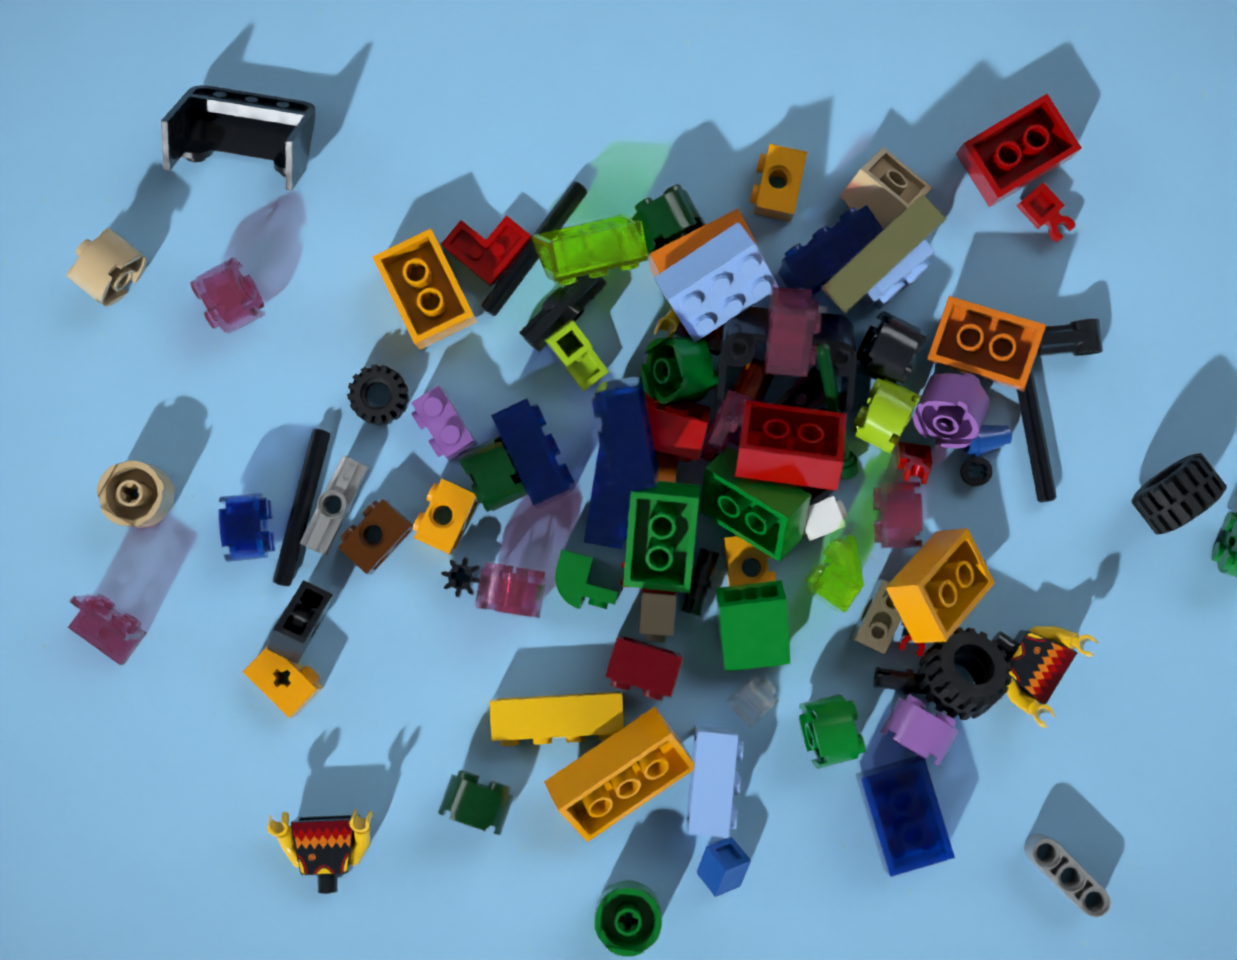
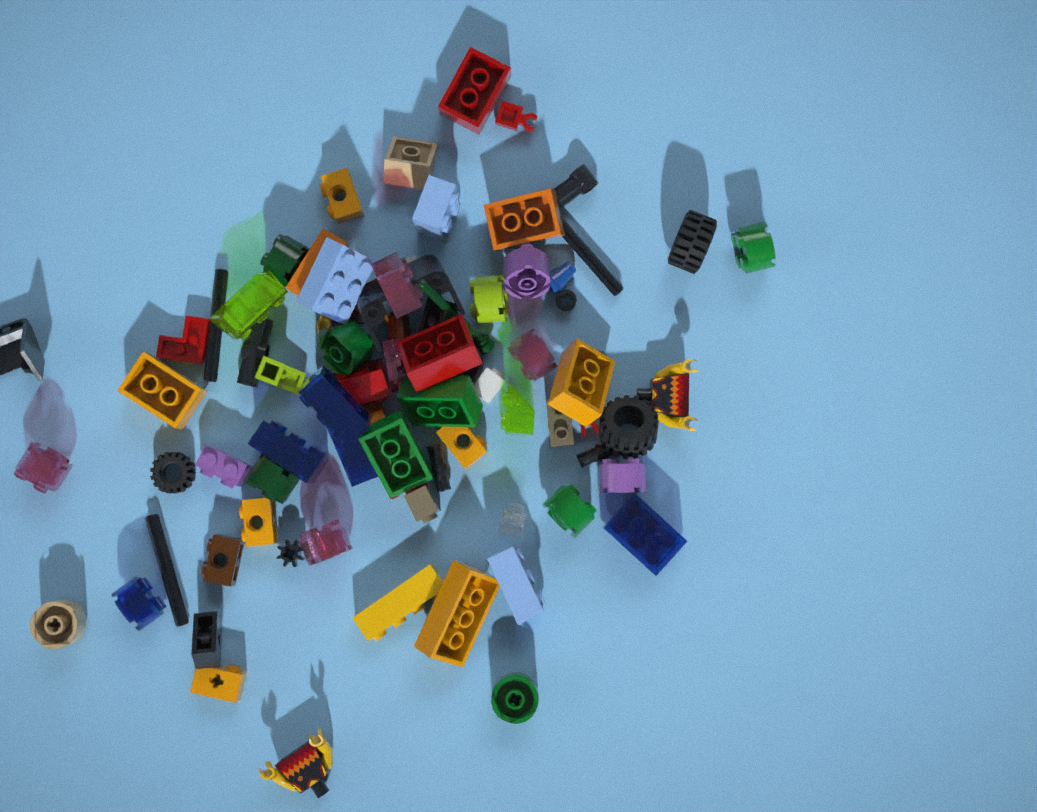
camera: 35 degrees left, 0 degrees up
clear pink bracket [68,594,147,665] -> none
light grey piece [300,455,369,555] -> none
dark green brick [438,770,514,835] -> none
green brick [555,549,618,609] -> none
dark red brick [605,635,683,701] -> none
blue panel [697,837,751,897] -> none
green brick [715,580,791,672] -> none
clear blue brick [778,205,884,304] -> none
olive tile [822,194,946,313] -> none
black brick [856,311,926,383] -> none
red plate [895,441,933,485] -> none
light grey beam [1024,833,1111,917] -> none

